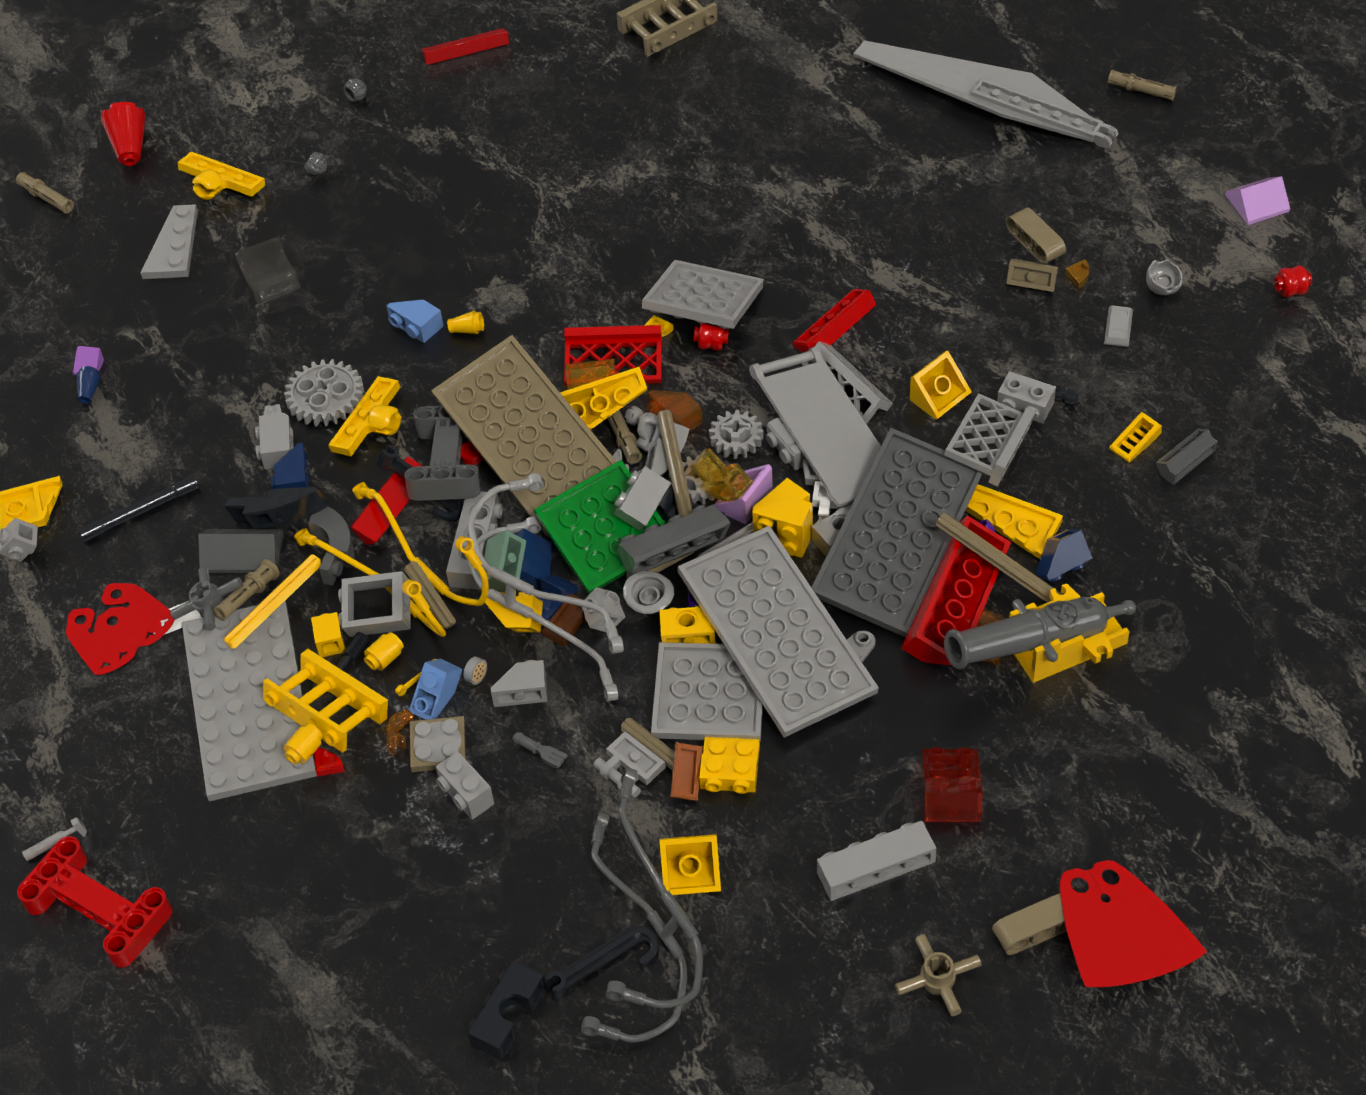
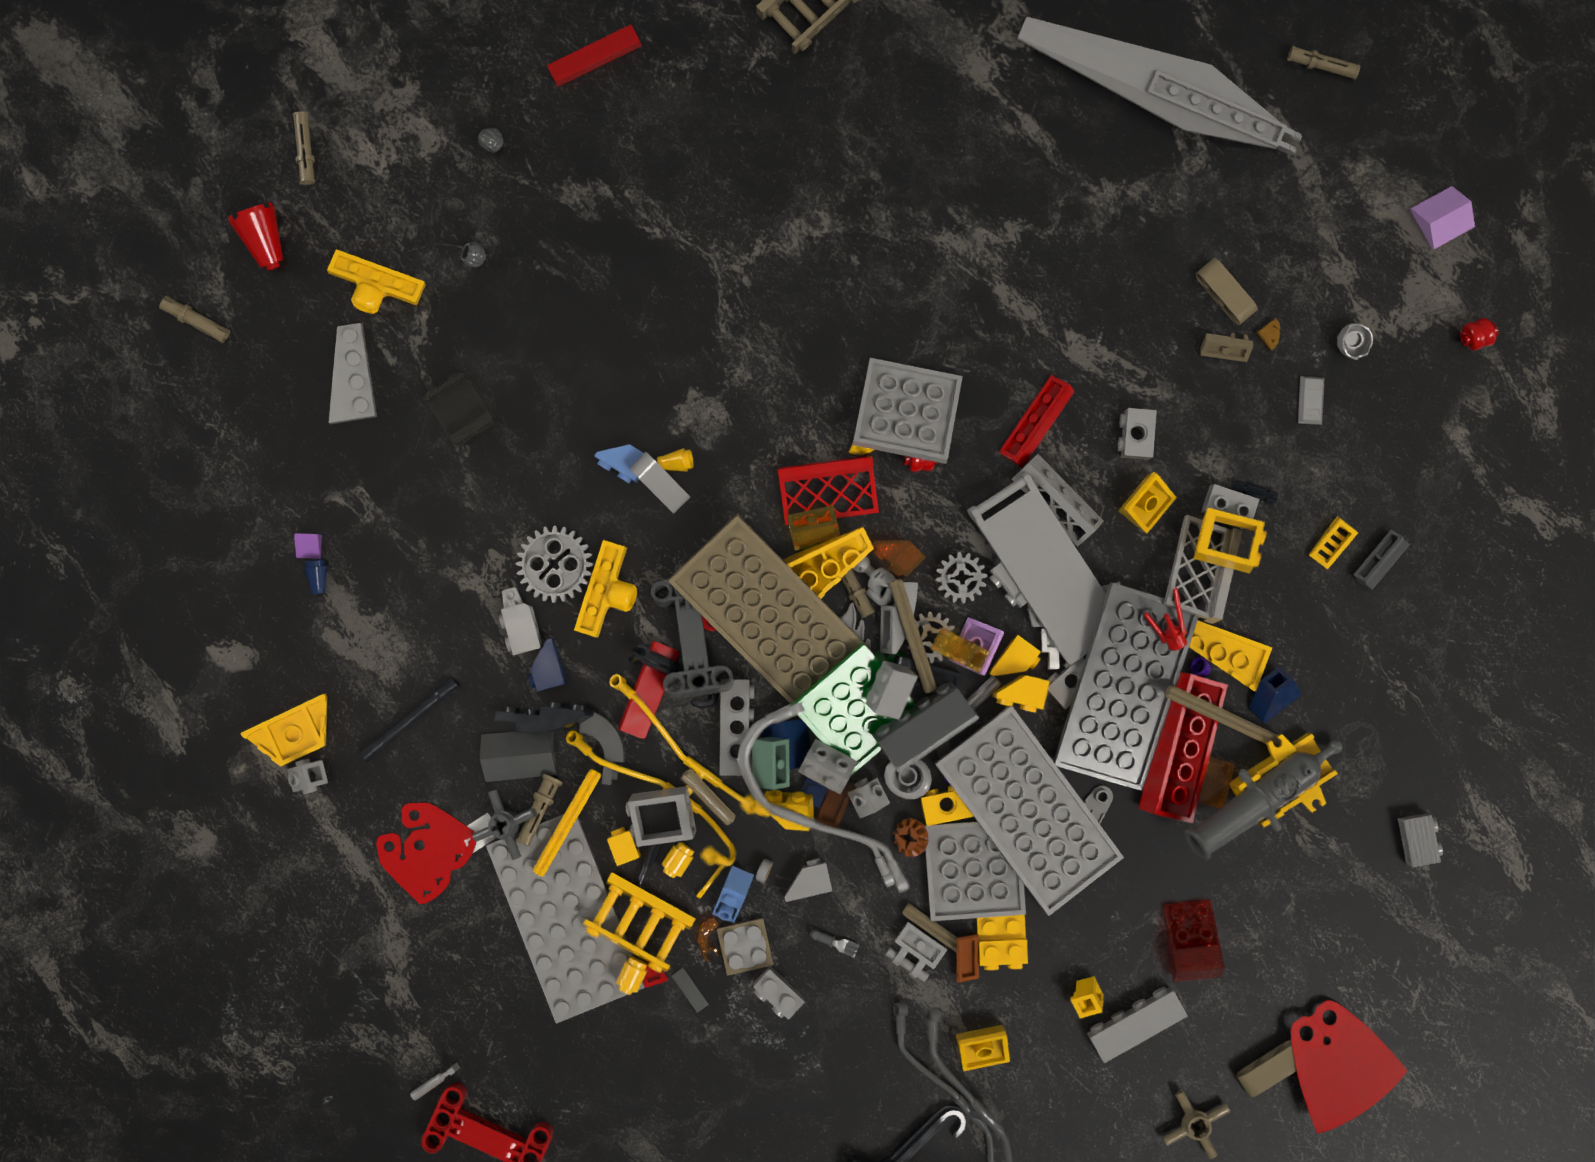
camera: 15 degrees left, 35 degrees up
none -> dark tan pin [293,111,315,185]
none -> light grey beam [629,452,690,514]
none -> dark grey window [672,968,709,1013]
none -> light grey brick [798,739,858,794]
none -> dark orange gear [893,818,928,857]
none -> yellow brick [1071,976,1104,1018]
none -> light grey brick [1118,408,1157,460]
none -> red plant [1144,588,1187,651]
none -> yellow window [1193,508,1267,574]
none -> light grey brick [1398,813,1443,867]

